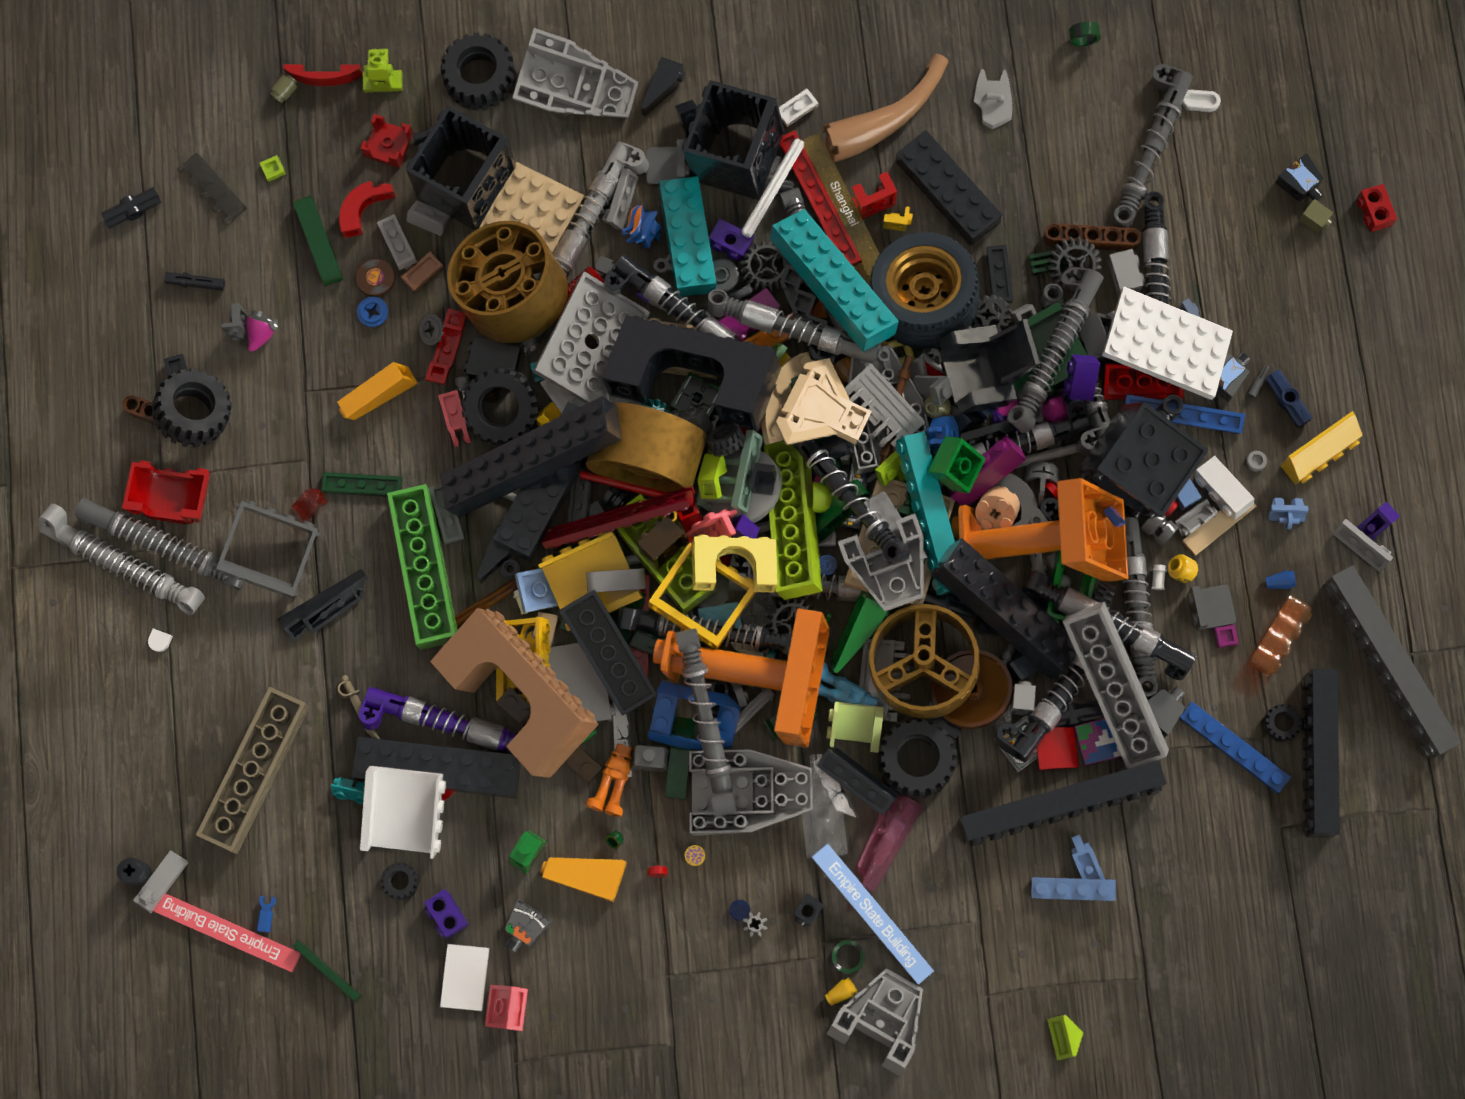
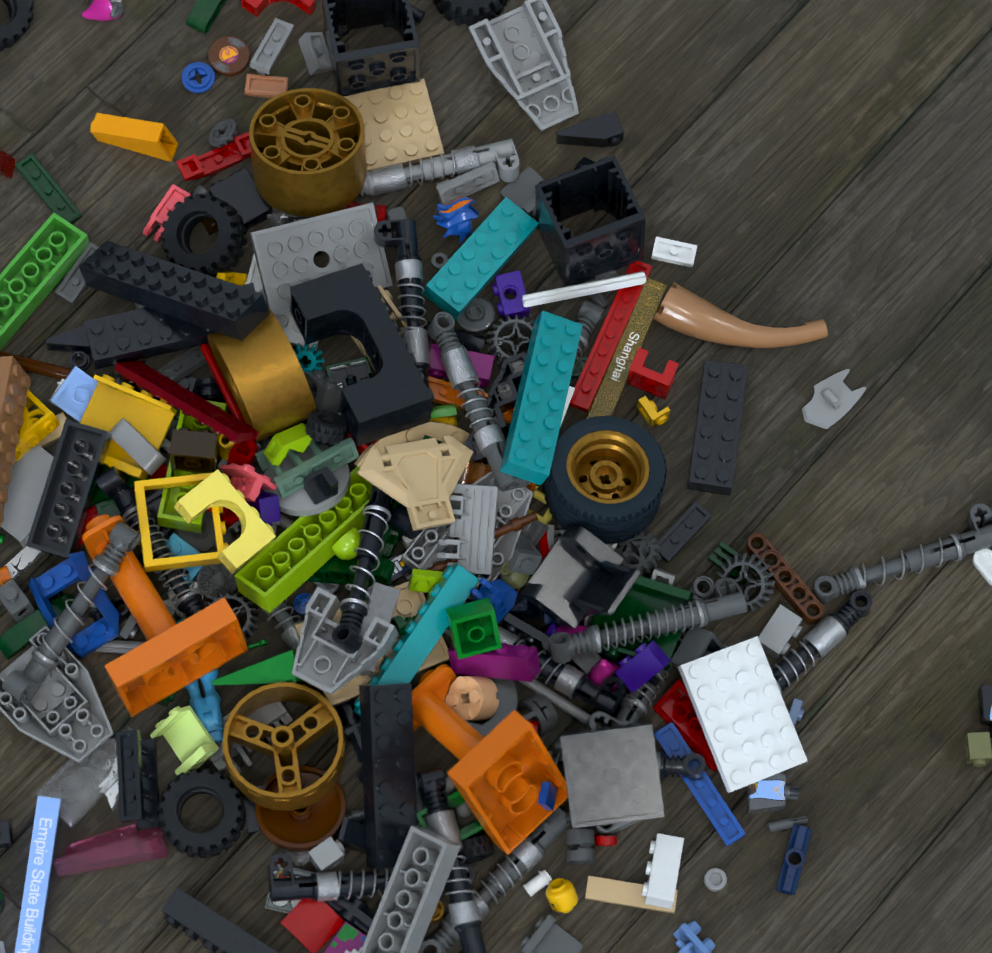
camera: 40 degrees right, 5 degrees down
dark green piece [1069,21,1101,47] -> none
medium blue brick [1175,479,1201,512] -> none
light grey hinge [1175,499,1218,536] -> none
yellow slope [1281,411,1363,485] -> none

